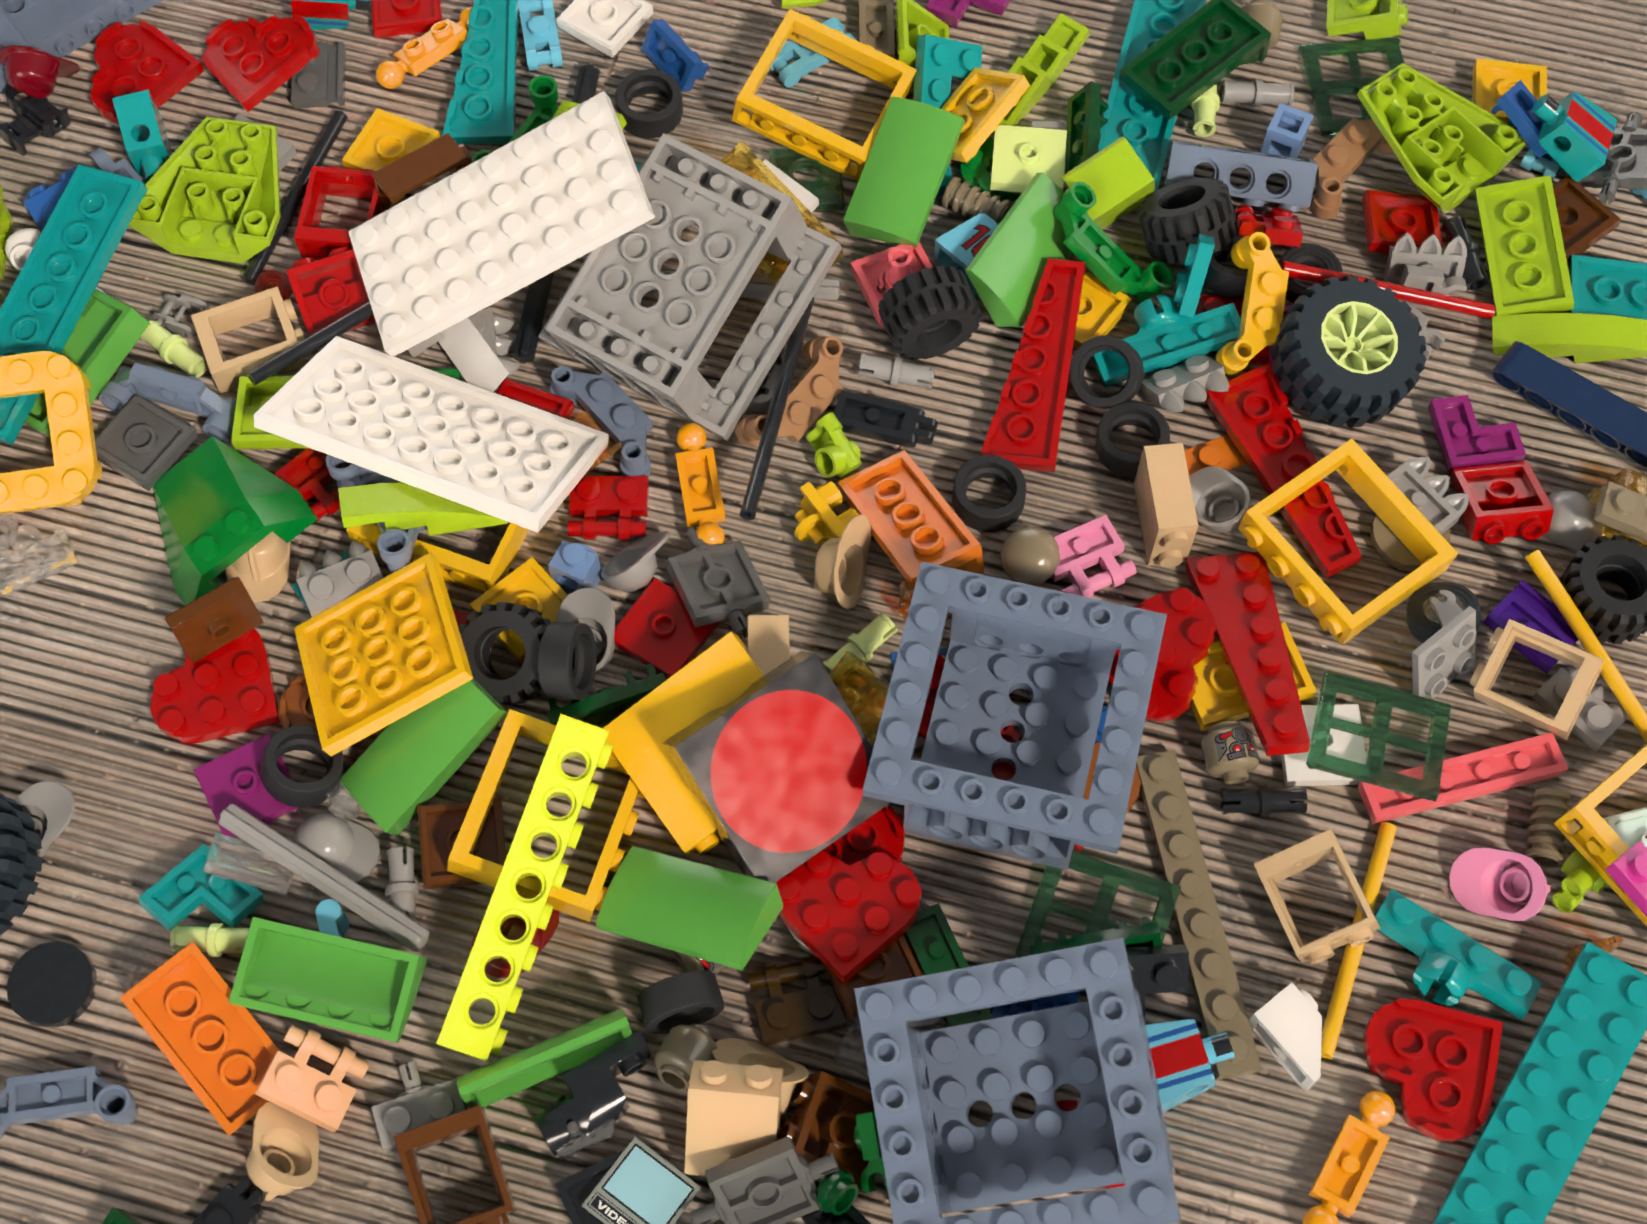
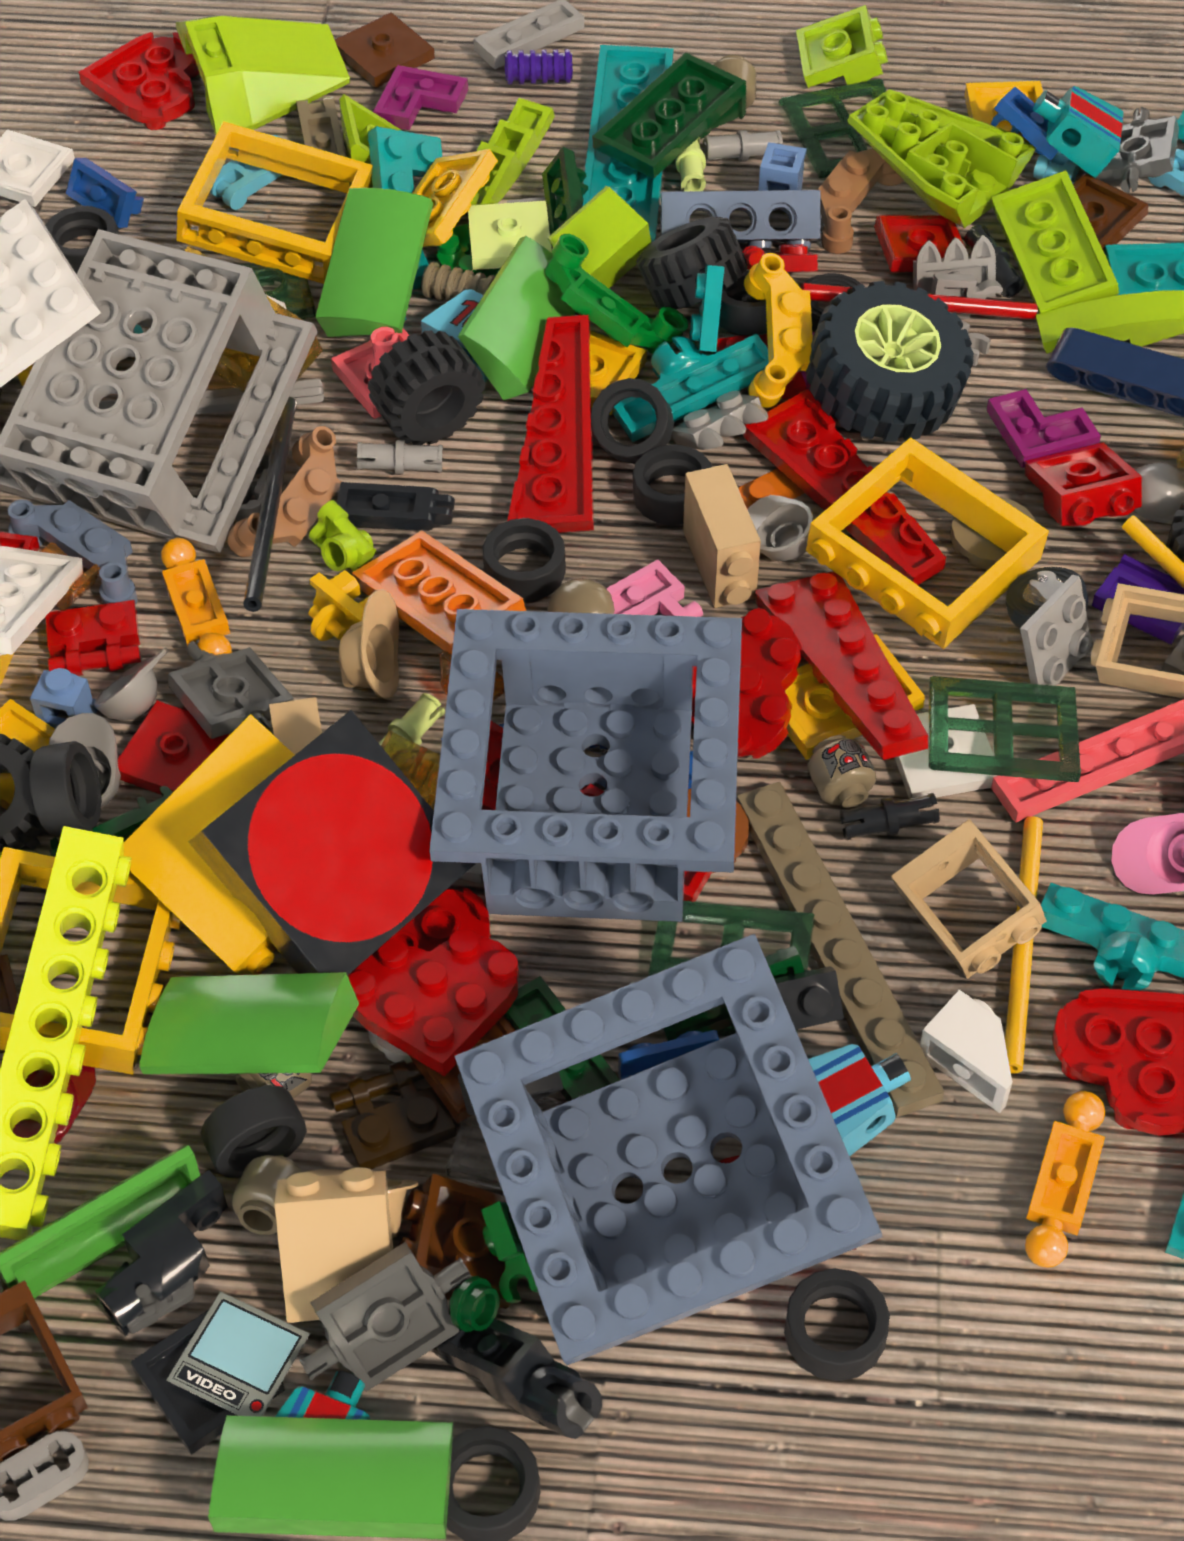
camera: 10 degrees left, 10 degrees down
light grey plate [1387,457,1469,534] -> none

